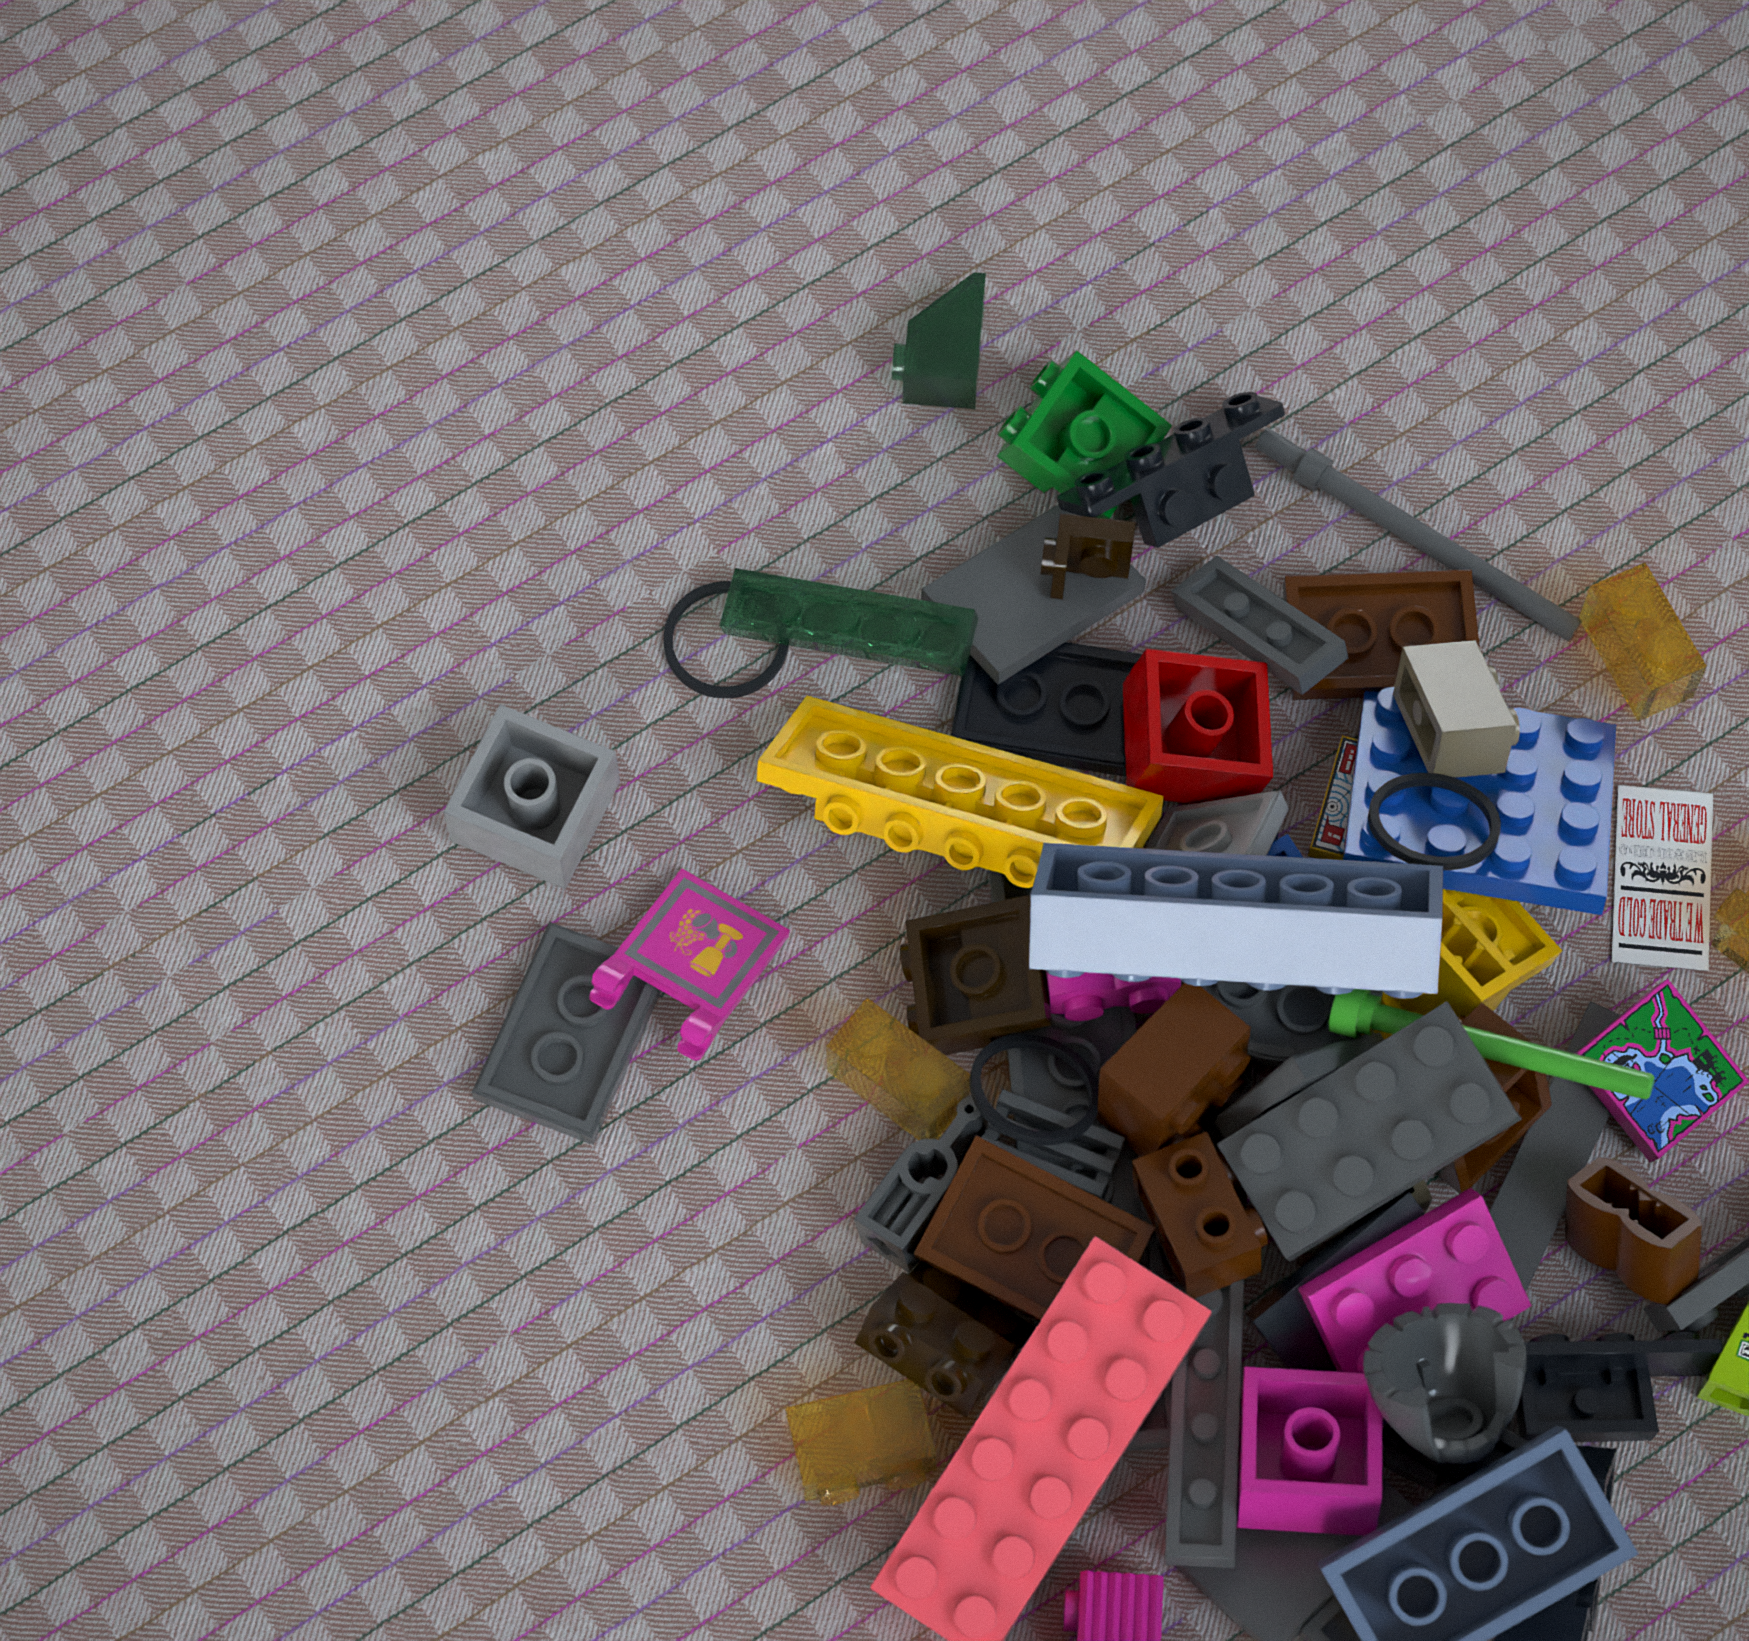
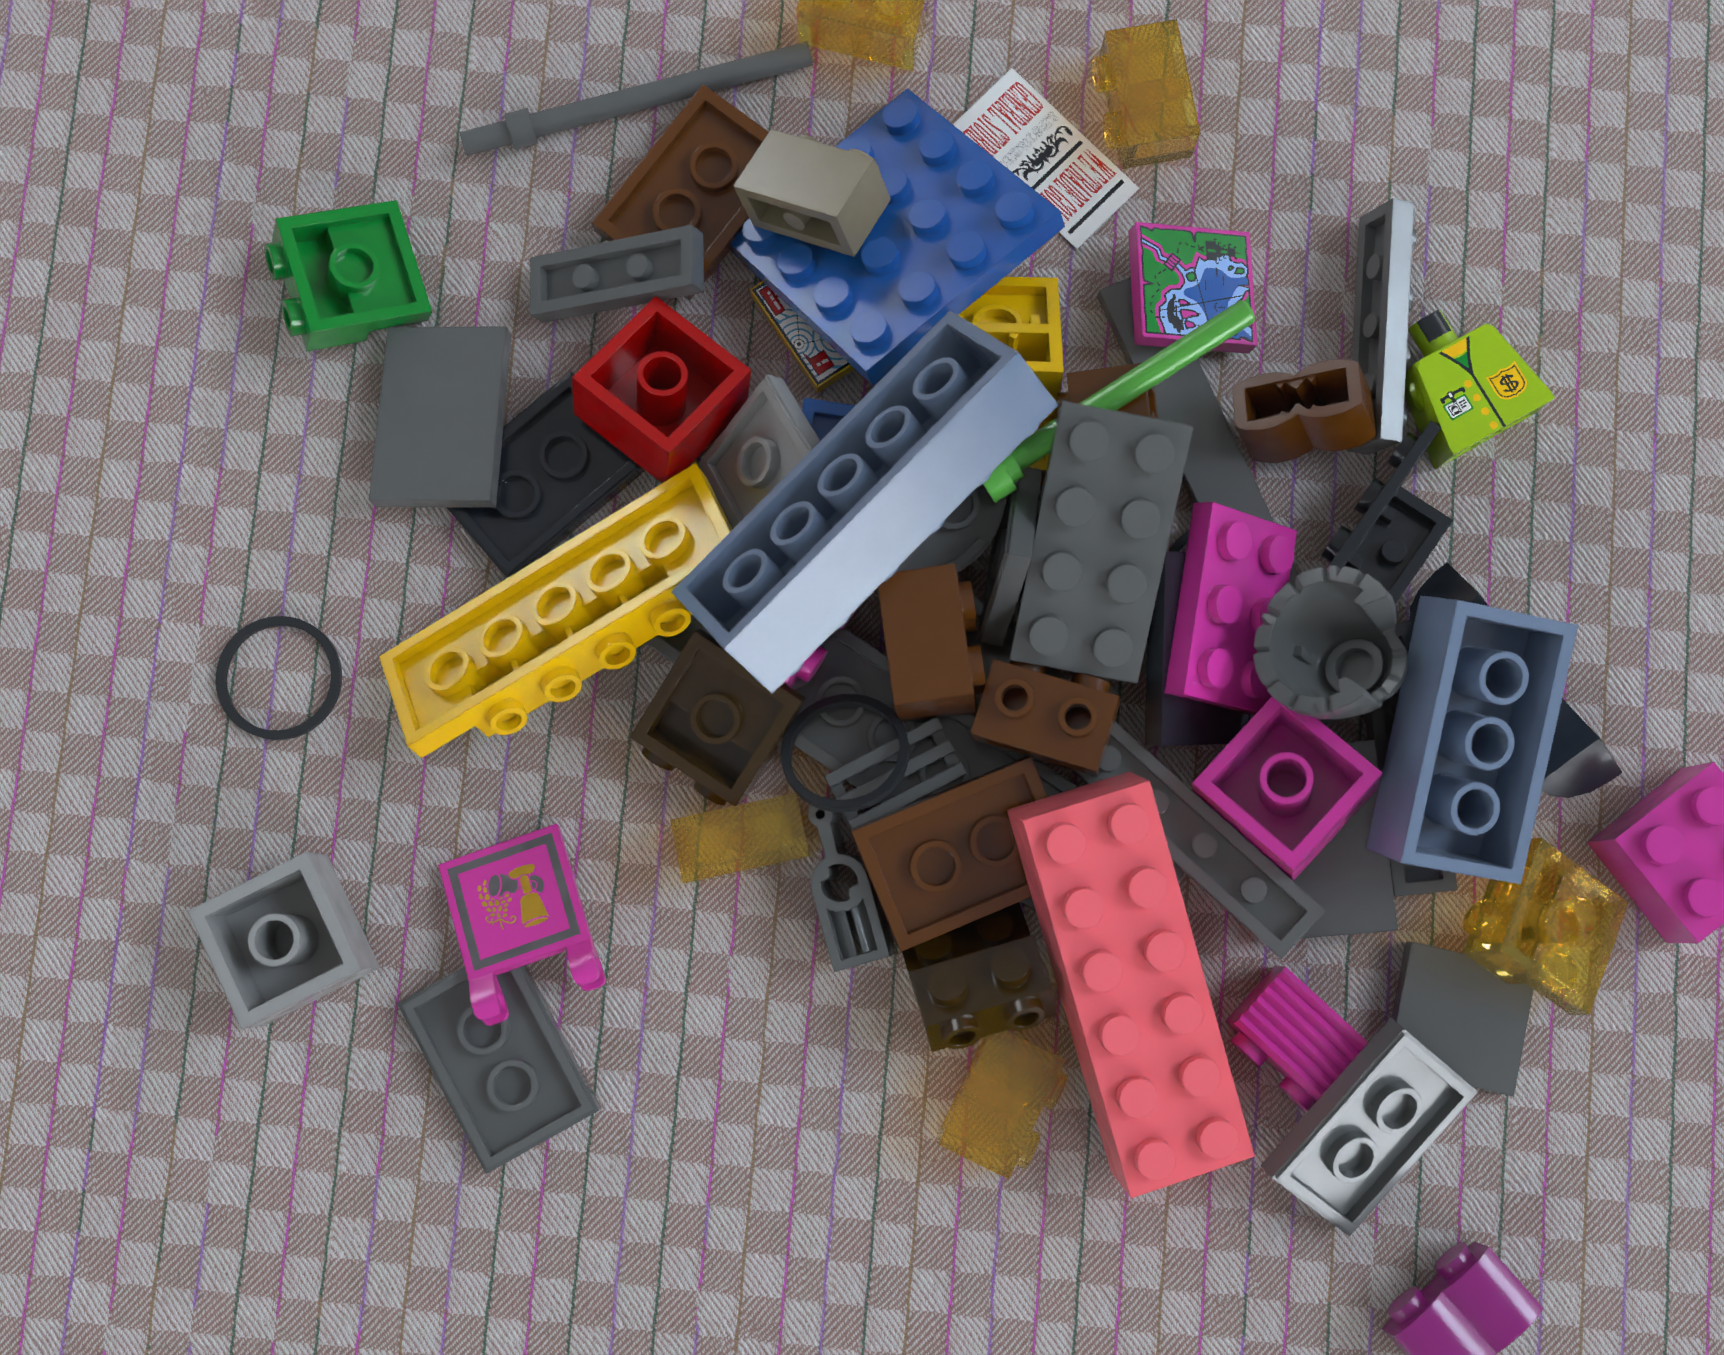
camera: 50 degrees left, 15 degrees up
clear green plate [719,568,979,677] -> none
clear green slope [892,272,986,409] -> none
dark brown bracket [1040,514,1135,600] -> none
black bracket [1056,392,1285,548] -> none
black piece [1368,773,1501,870] -> none

